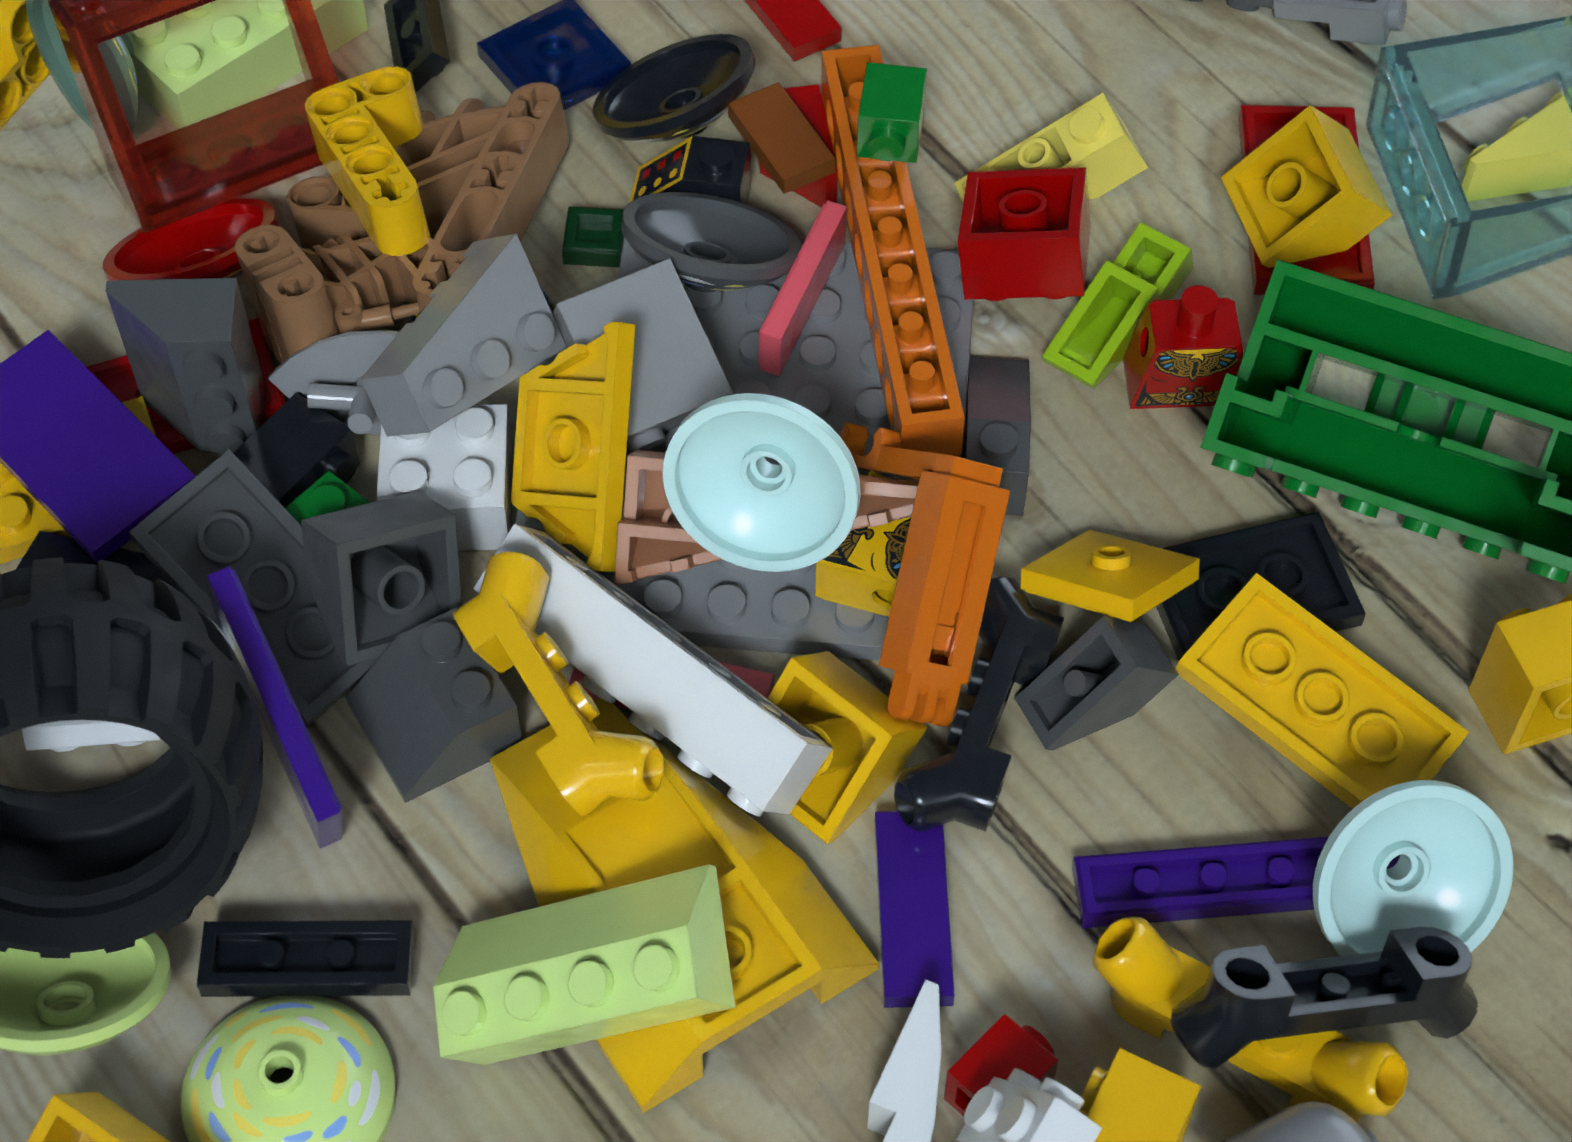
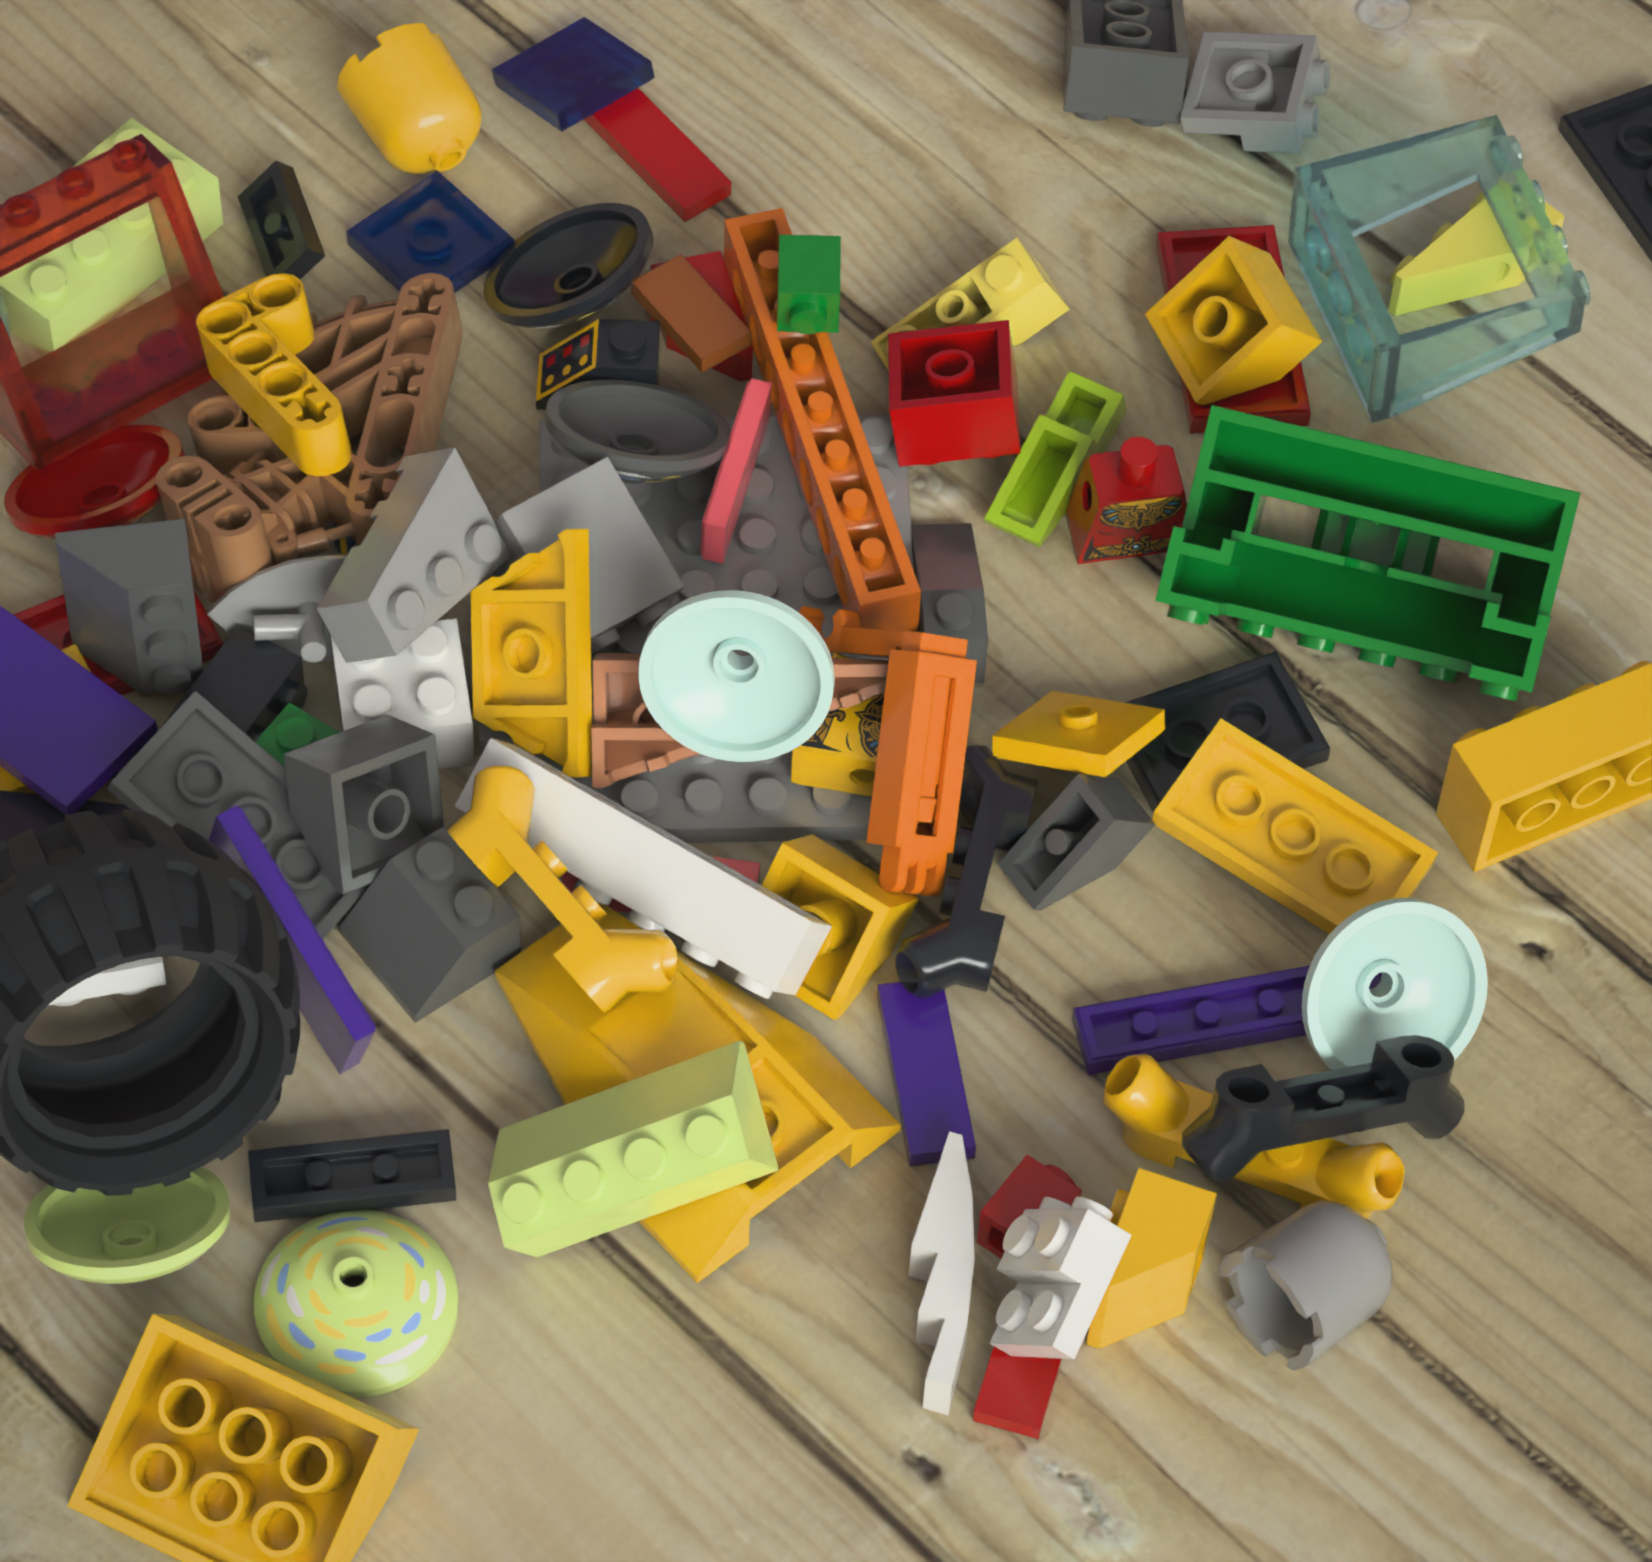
camera: 10 degrees left, 0 degrees up
dark green tile [562,206,624,268] -> none

